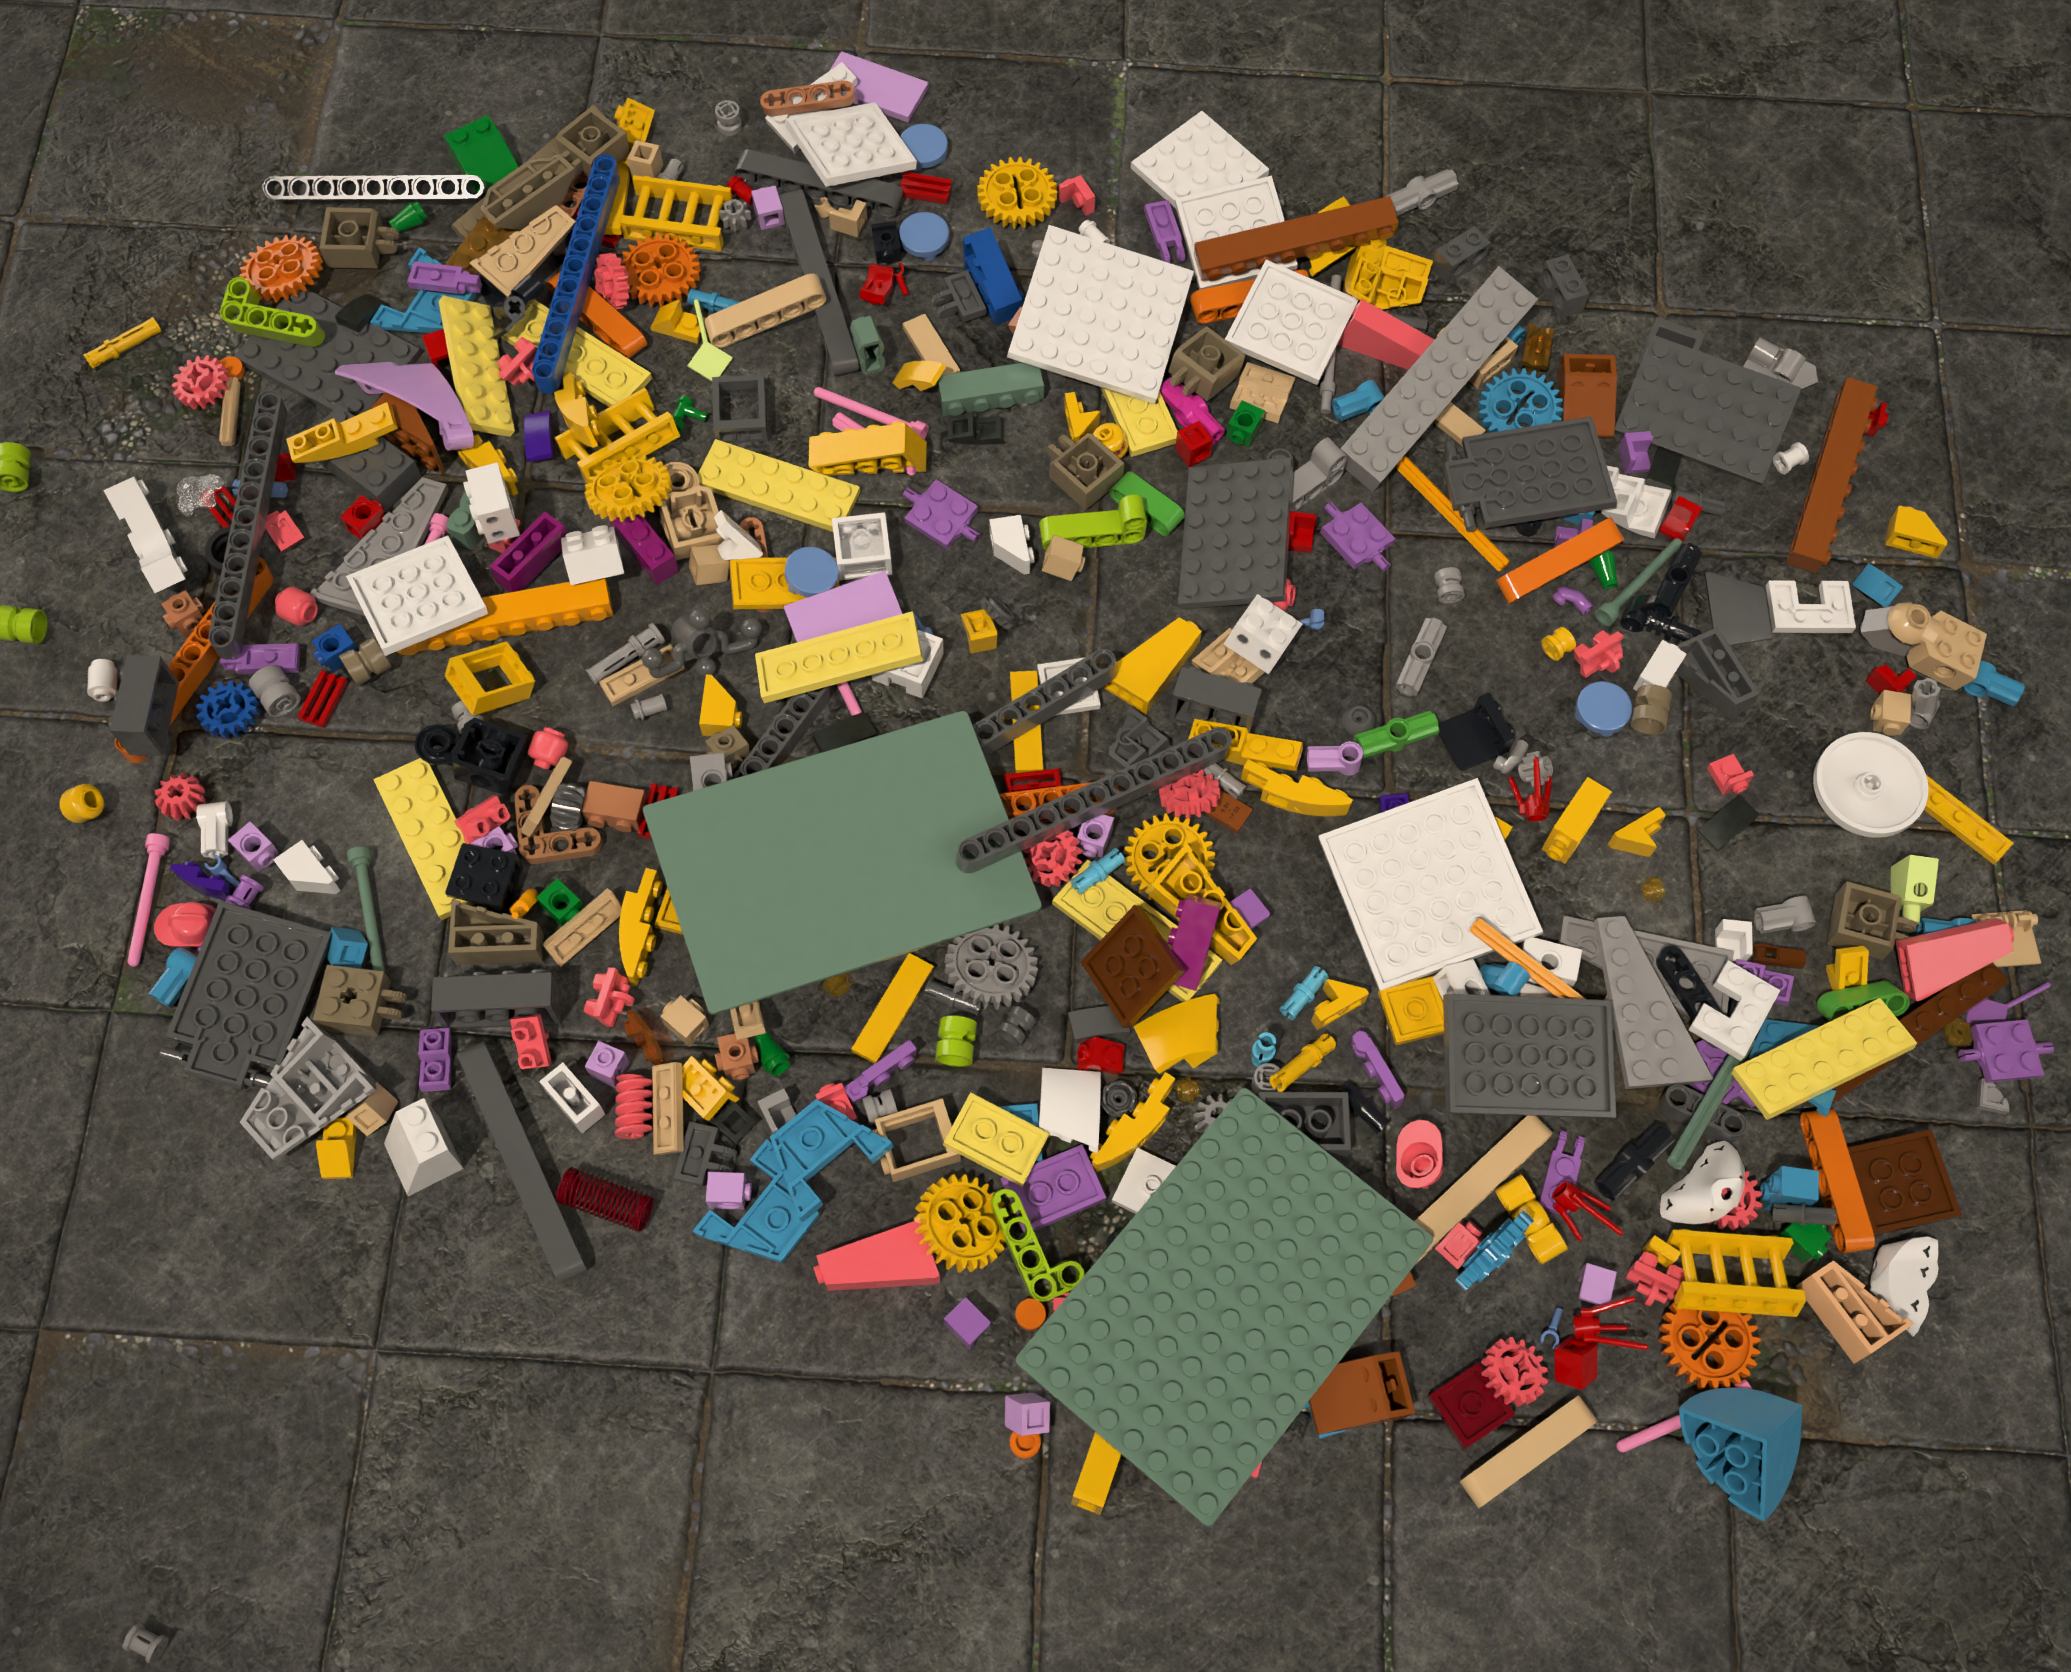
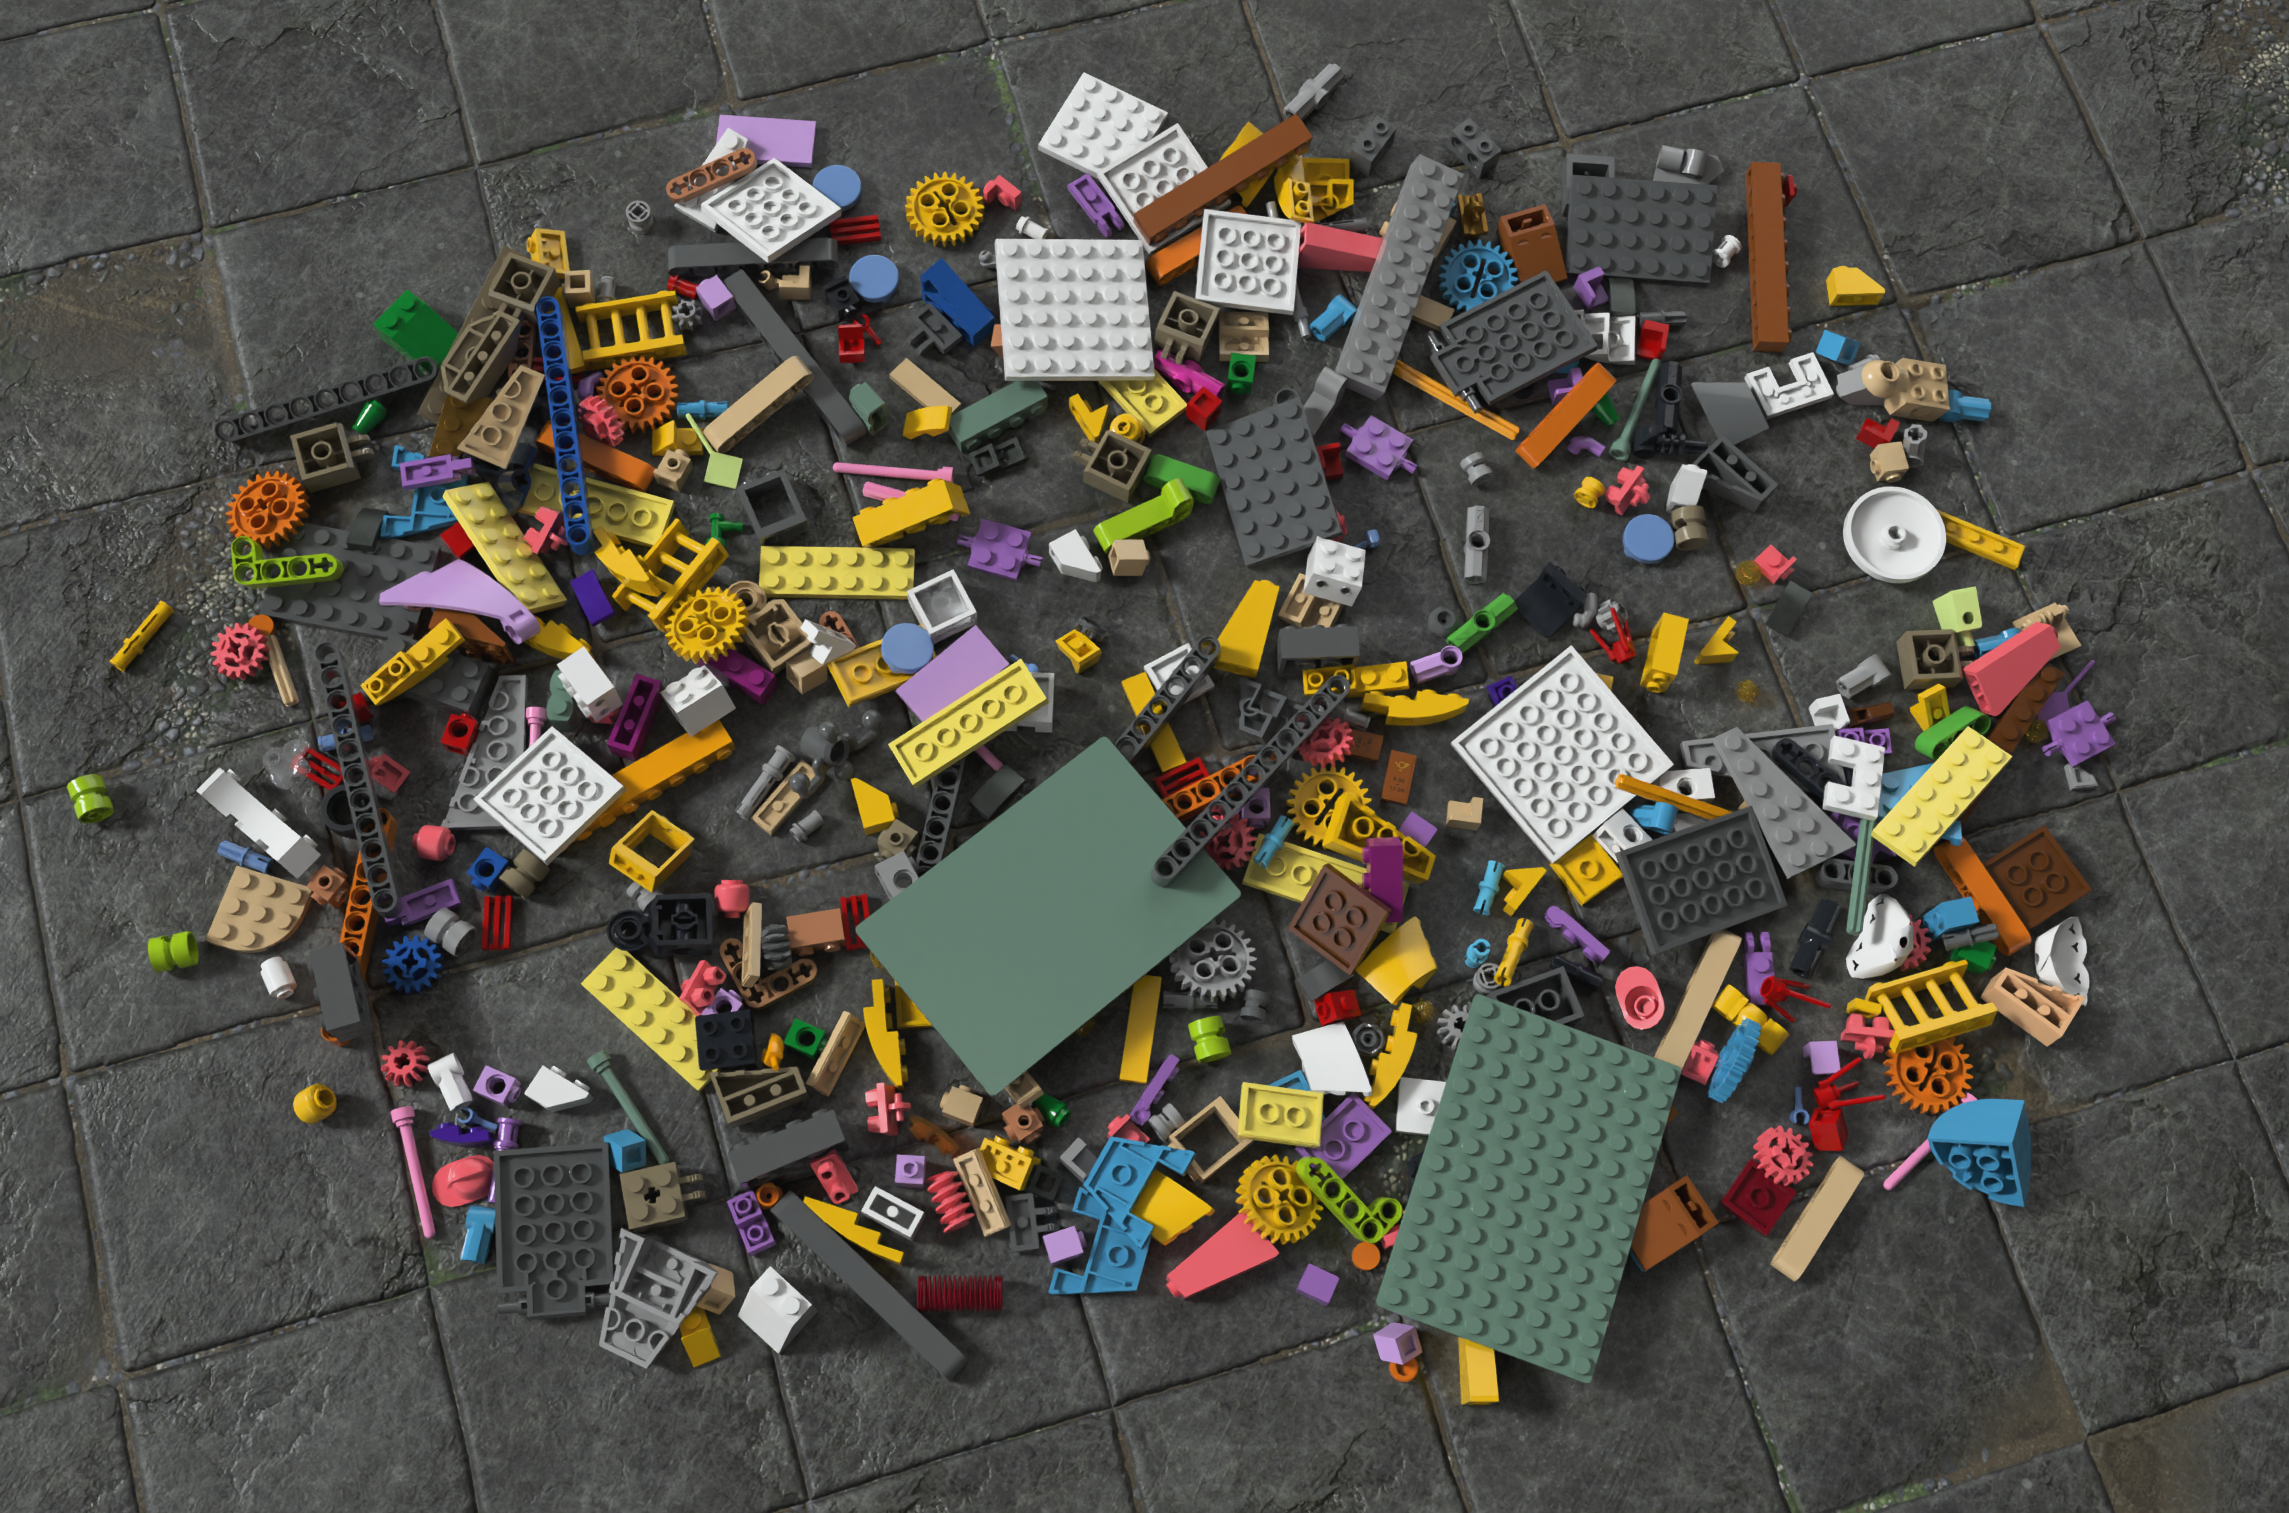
camera: 25 degrees left, 5 degrees up
none -> tan plate [205,866,313,953]
none -> medium blue axle [217,840,274,874]
none -> medium lavender arm [577,370,604,401]
none -> tan brick [653,449,693,493]
none -> orange plate [755,1182,783,1210]
none -> yellow slope [803,1196,905,1266]
none -> yellow slope [1131,1169,1215,1246]
none -> dark orange tile [1380,750,1417,807]
none -> tan panel [1446,797,1483,831]
none -> clear yellow plate [1735,560,1761,585]

